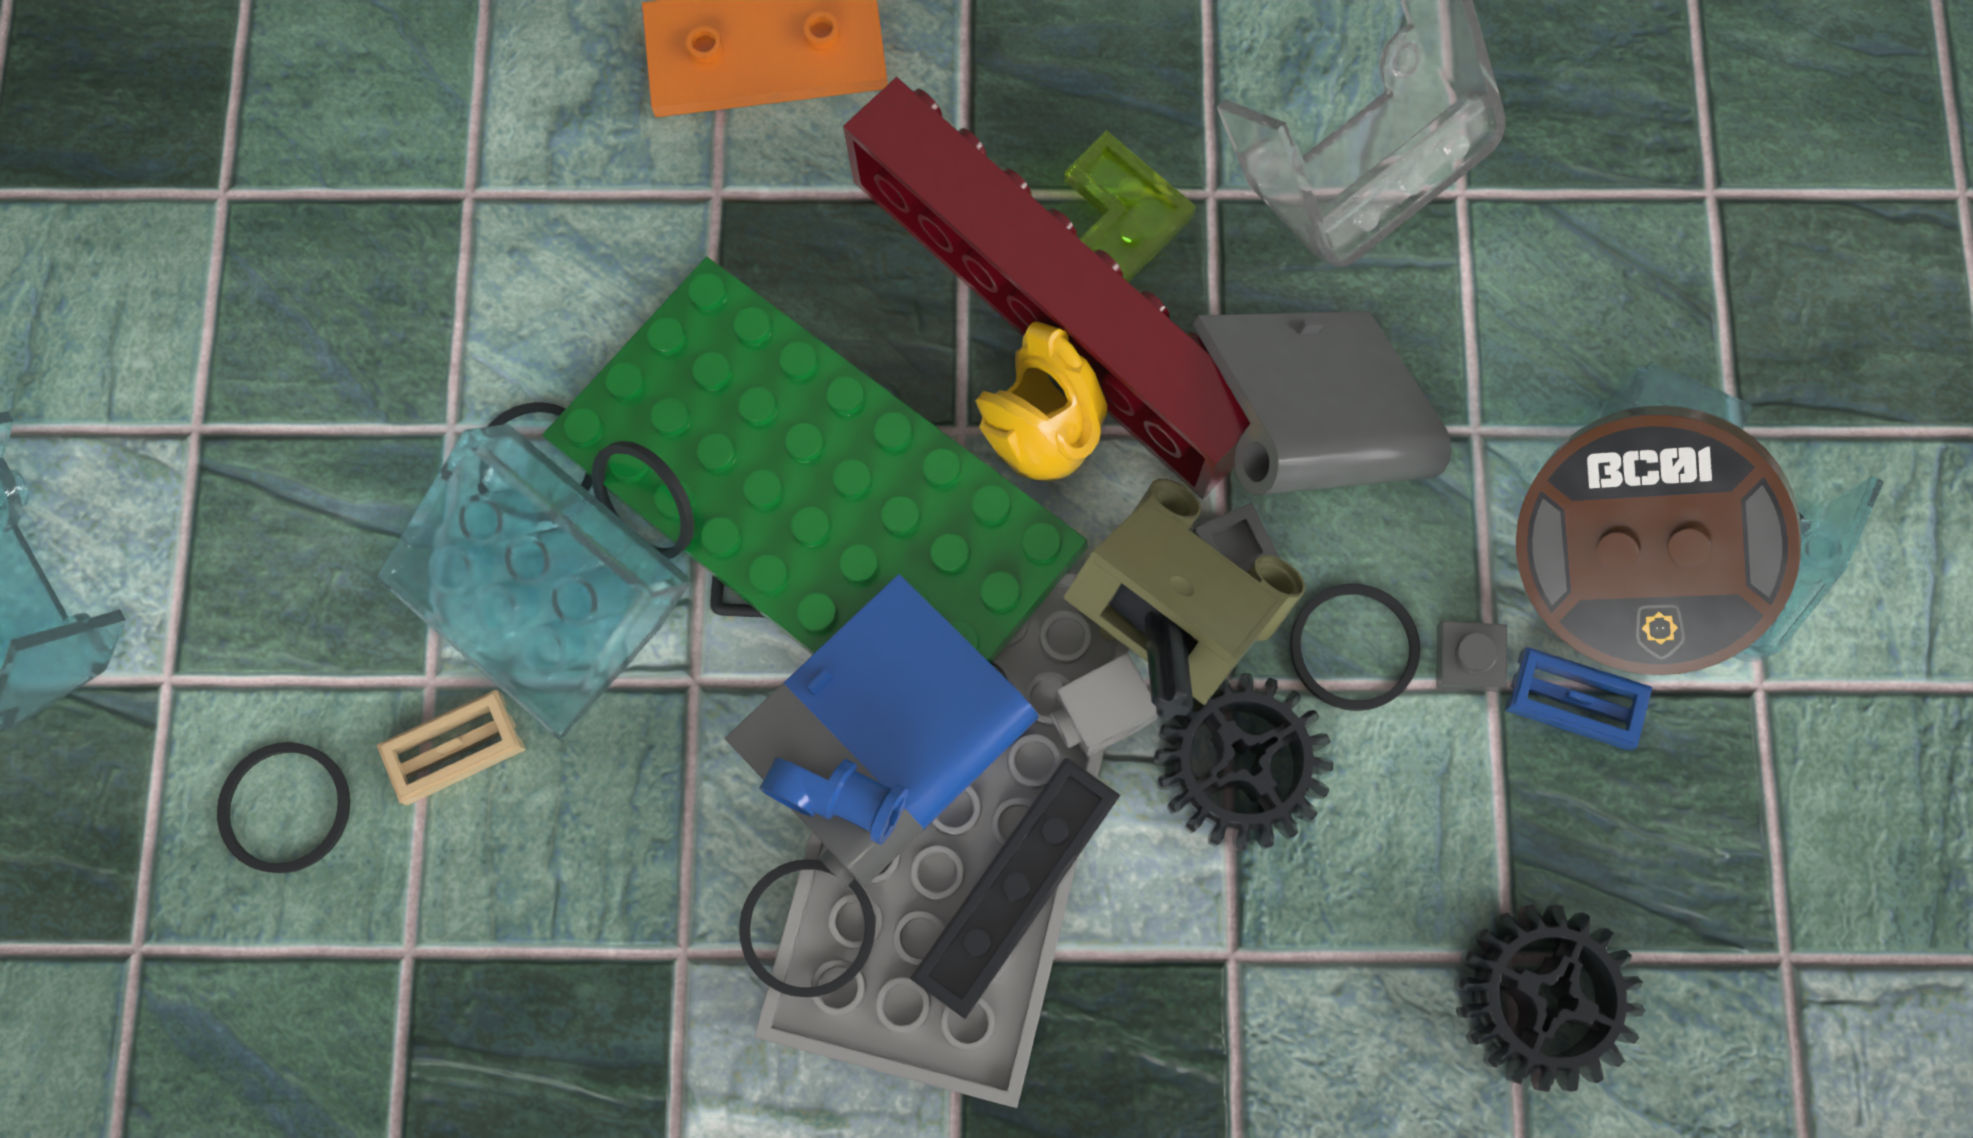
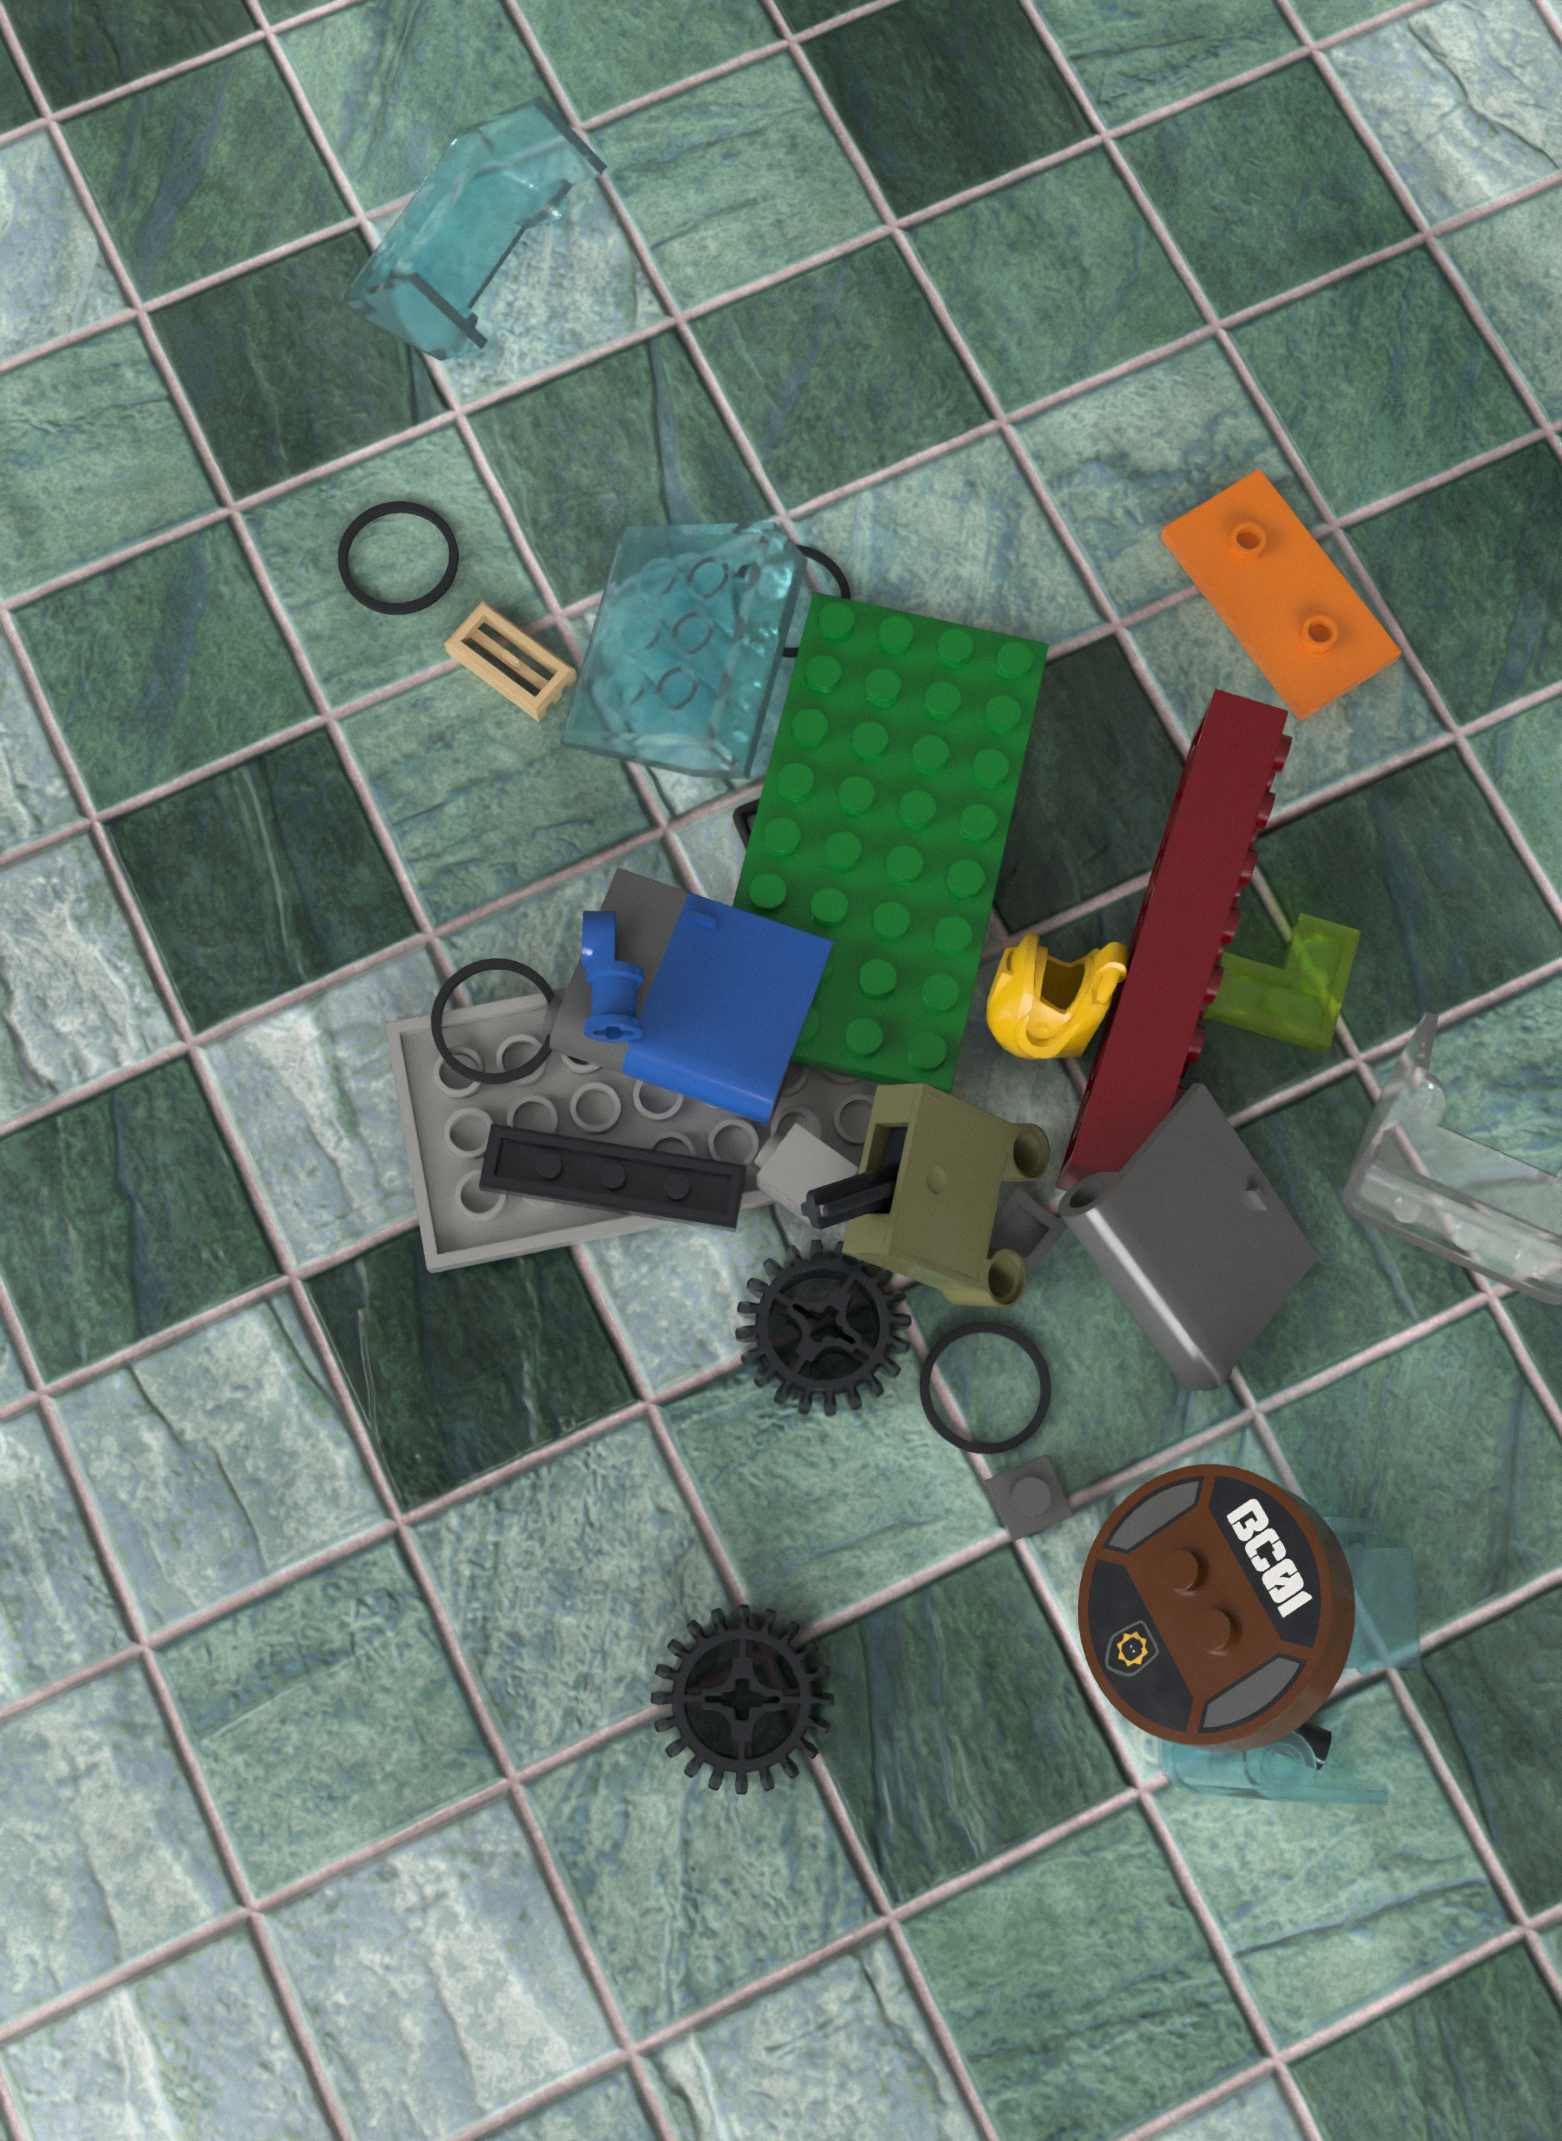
camera: 60 degrees right, 0 degrees up
black piece [592,441,694,560] -> none
blue tile [1504,647,1652,751] -> none

